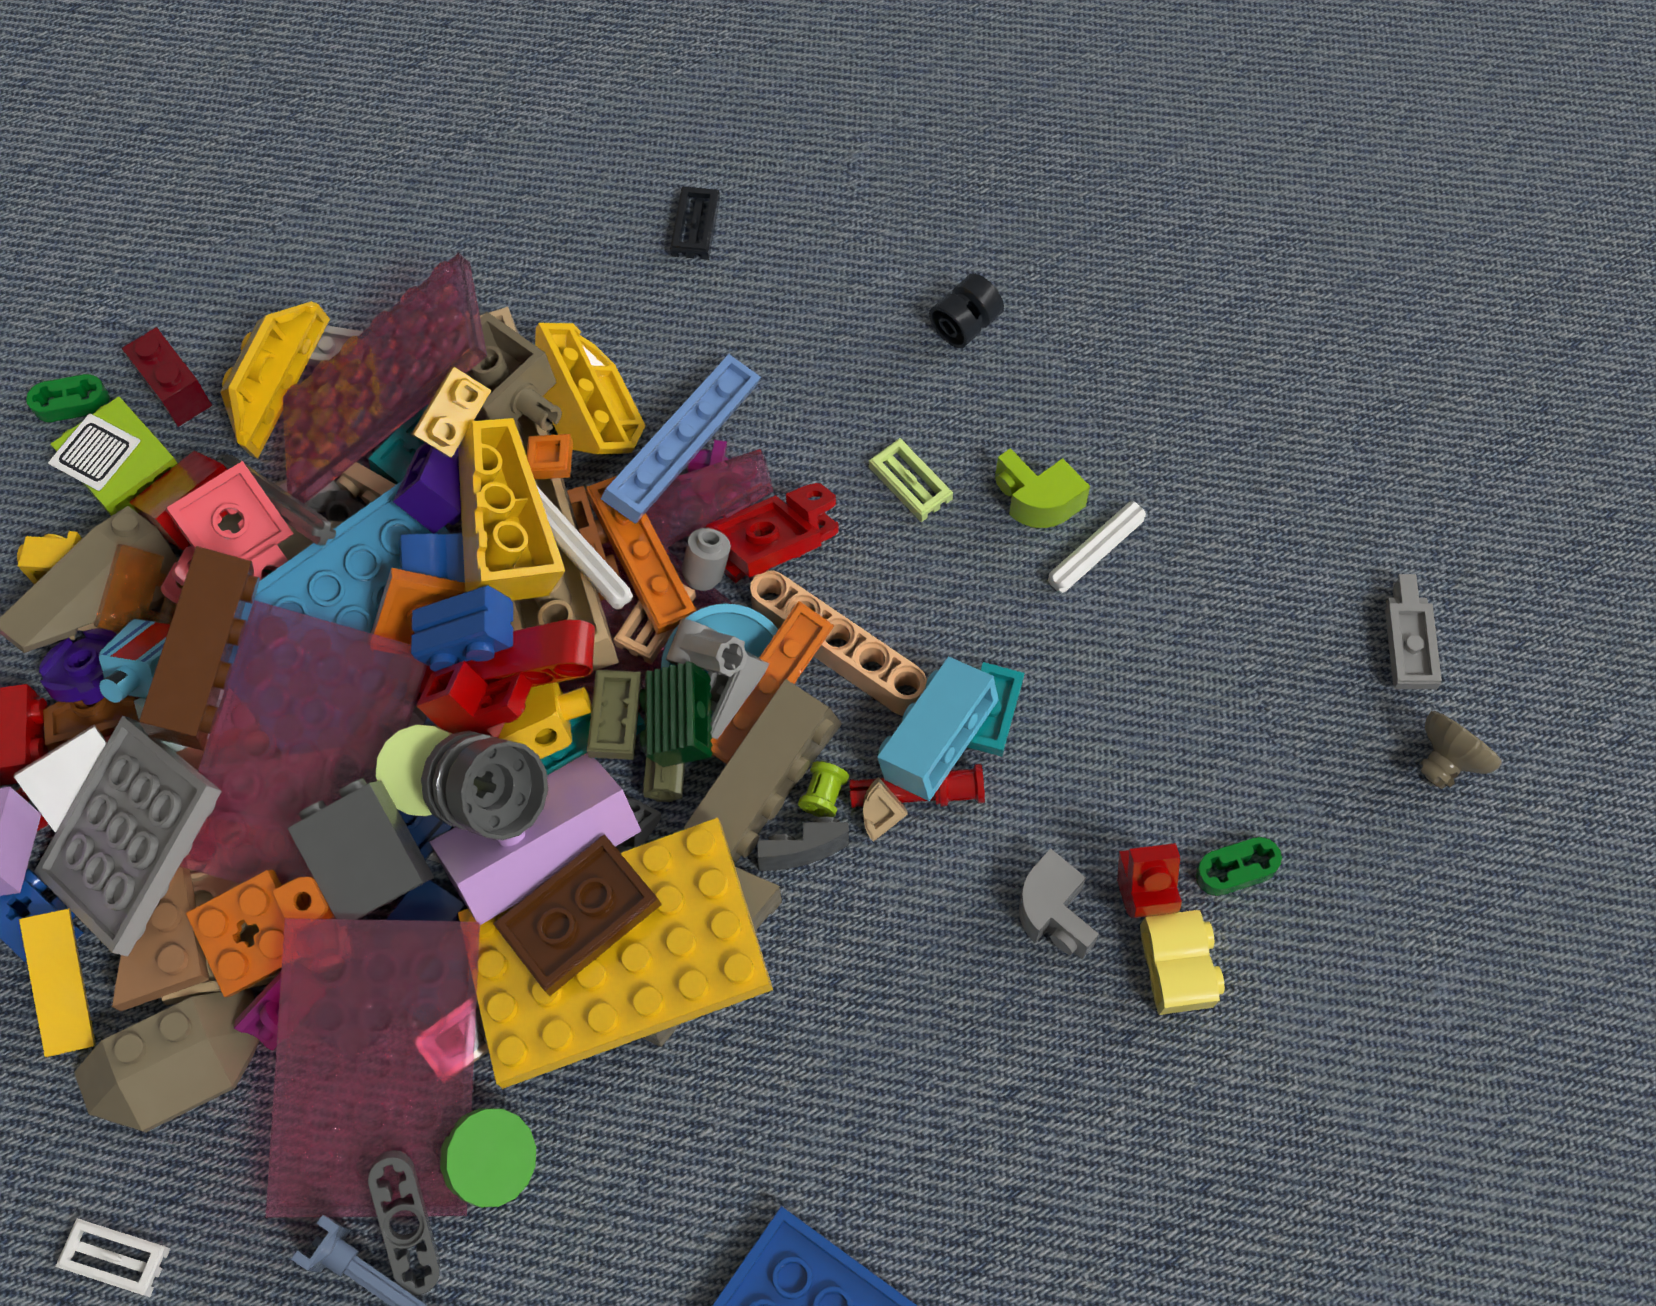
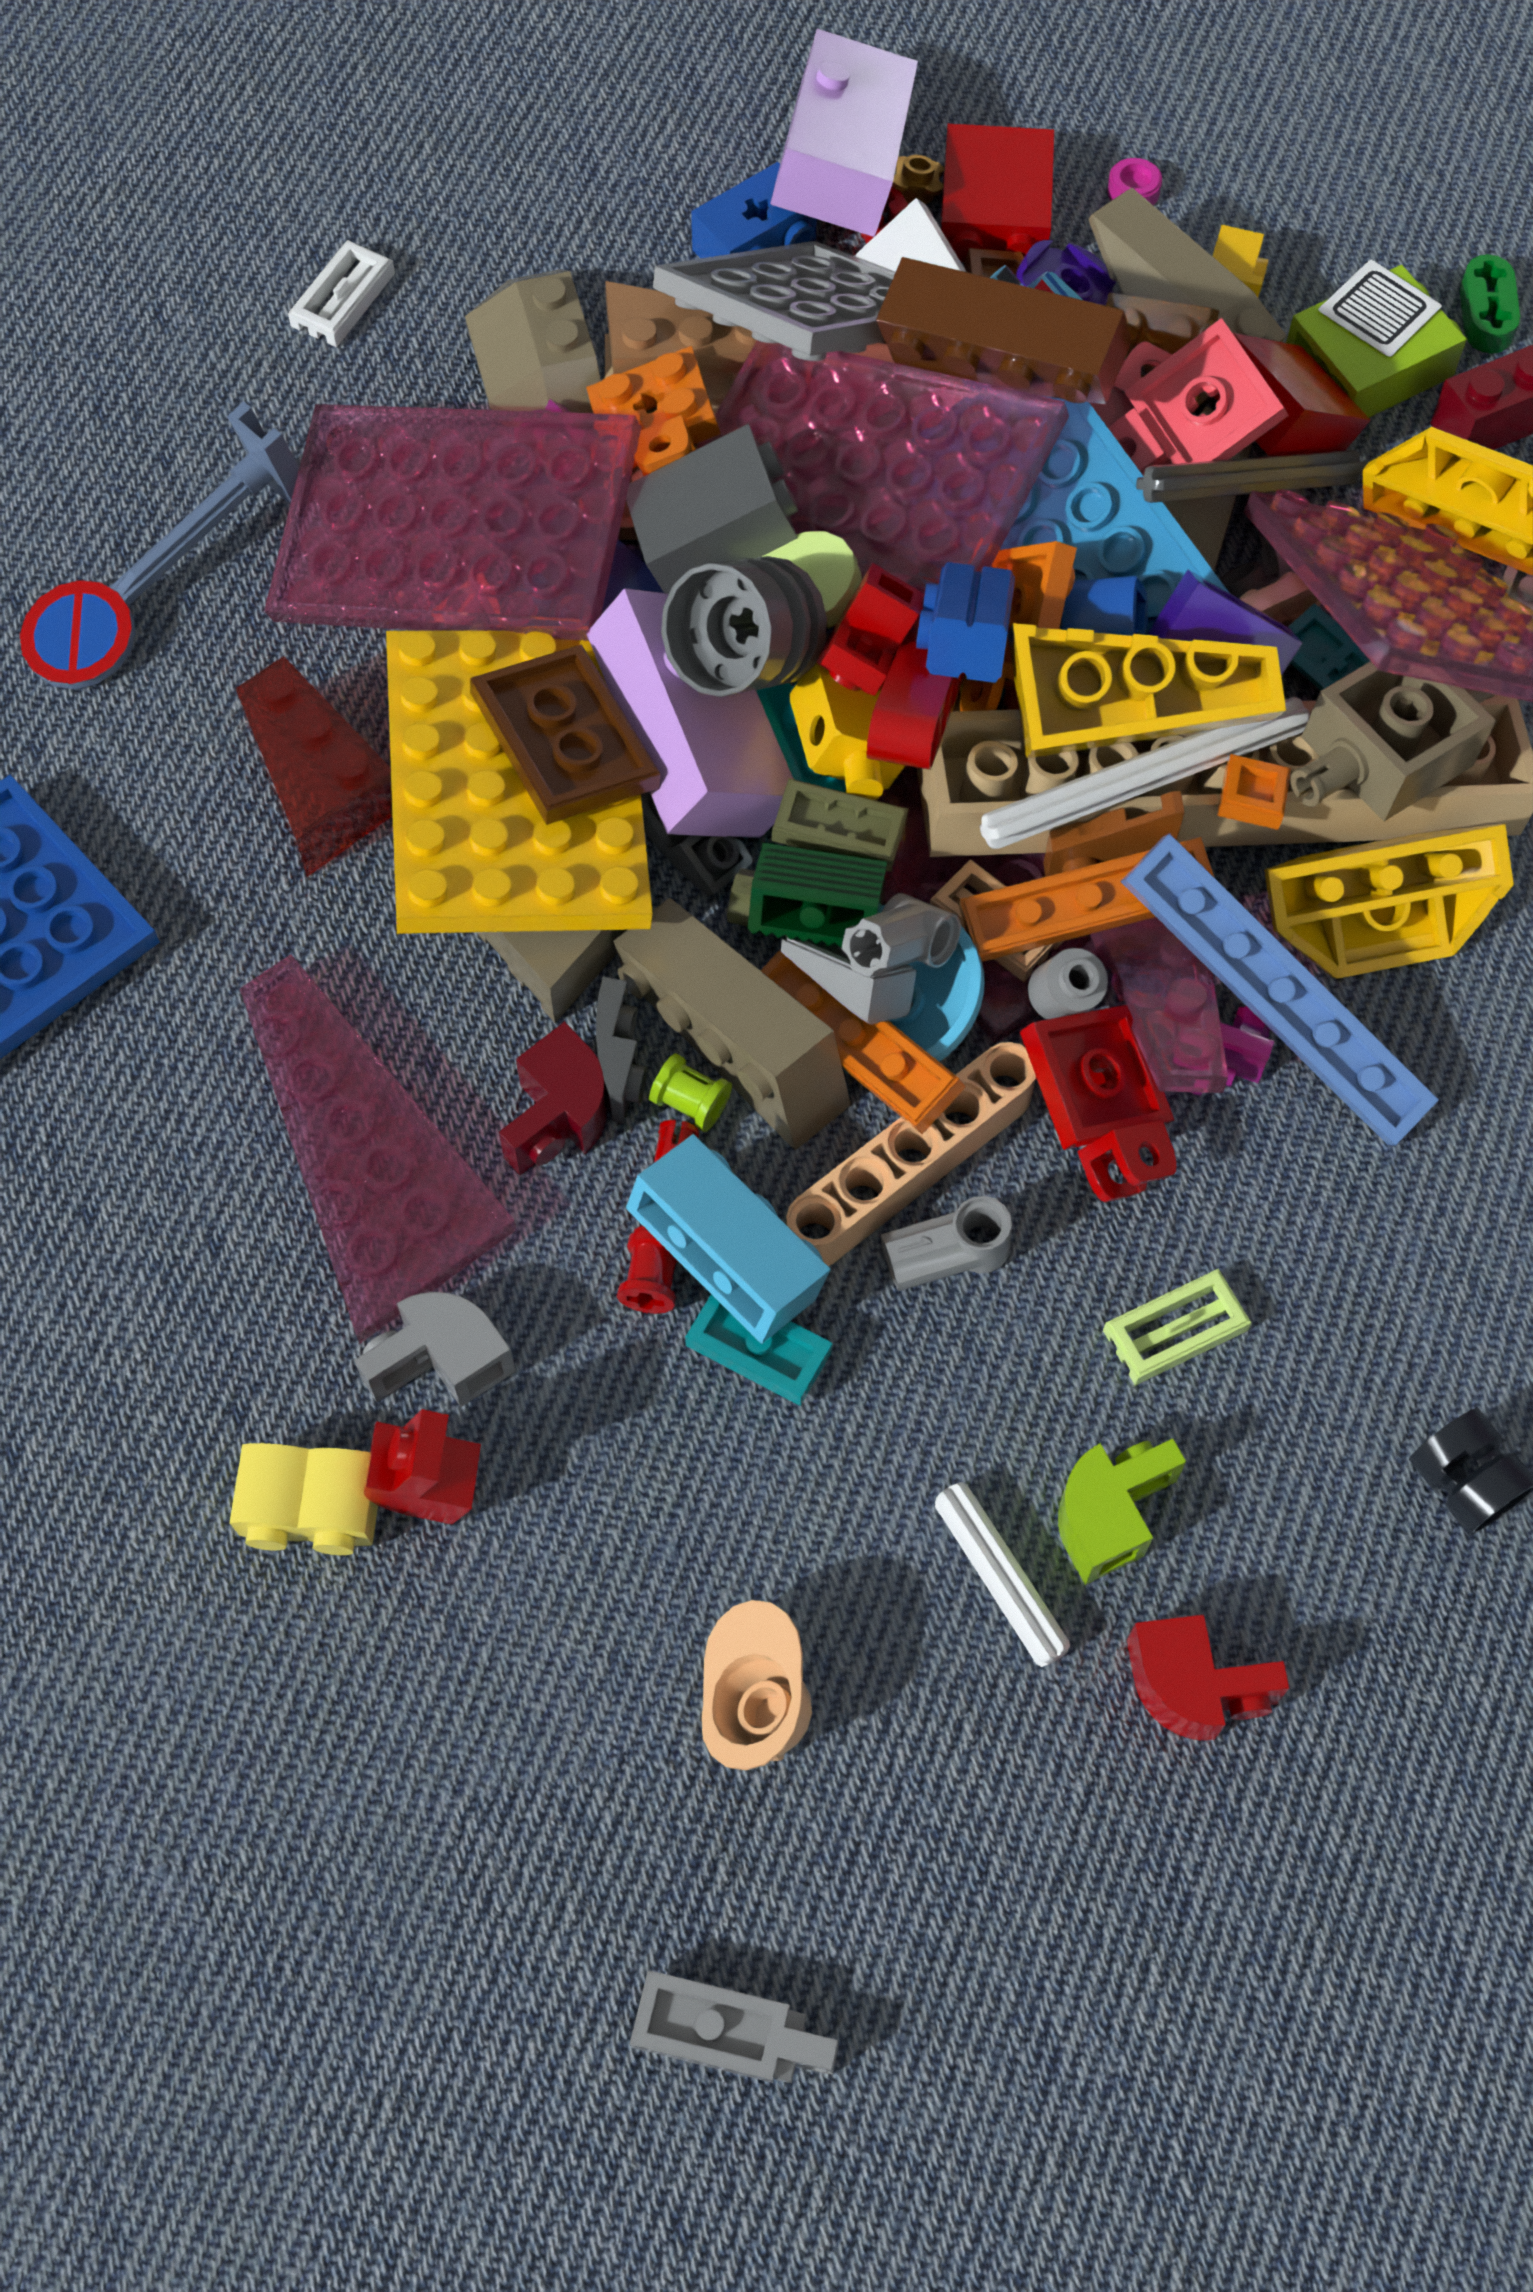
camera: 100 degrees right, 0 degrees up
yellow tile [19,908,96,1057] -> none
dark grey beam [368,1150,440,1295] -> none
yellow hips [411,367,491,458] -> none
bright green tile [440,1108,536,1208] -> none
tan tile [863,777,908,842] -> none
green beam [1195,837,1282,896] -> none
dark tan hair [1420,711,1502,789] -> none
none -> clear red wedge [235,656,392,877]
none -> clear pink wing [240,954,517,1344]
none -> dark red brick [499,1021,607,1175]
none -> light nougat piece [702,1600,812,1771]
none -> light grey piece [881,1196,1012,1291]
none -> red brick [1127,1614,1289,1741]

